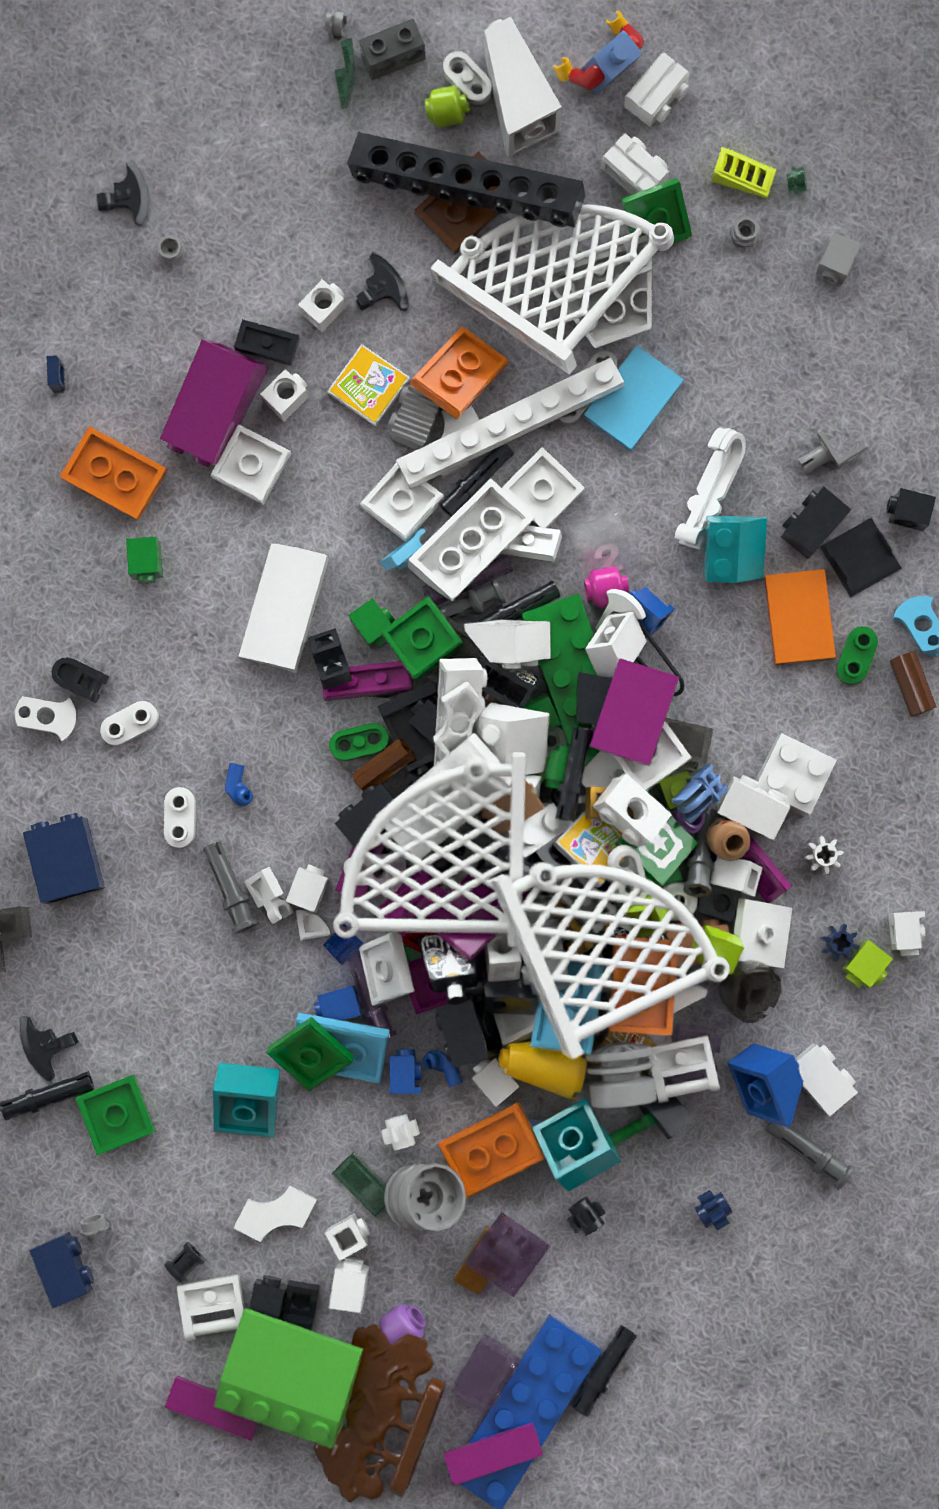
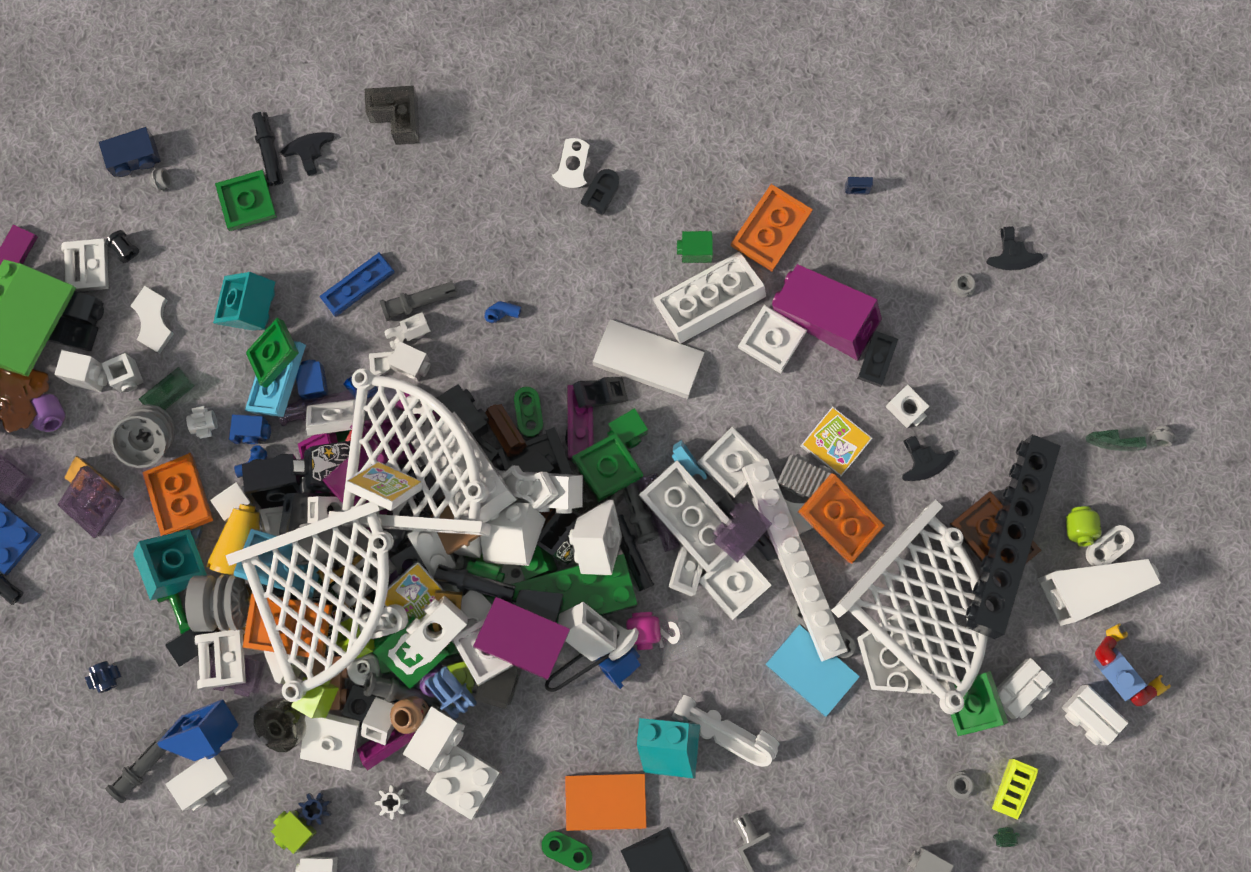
camera: 90 degrees right, 5 degrees down
dark blue brick [23,813,105,904] -> none
white plate [100,701,159,746] -> none
white plate [164,787,196,848] -> none
white brick [260,369,309,422] -> none
dark grey brick [359,18,426,80] -> none
black gear [567,1196,606,1236] -> none
black brick [781,487,852,560] -> none
none -> blue tile [319,252,395,317]
none -> tile [345,462,423,511]
none -> white slope [653,251,766,344]
none -> clear purple brick [712,501,772,563]

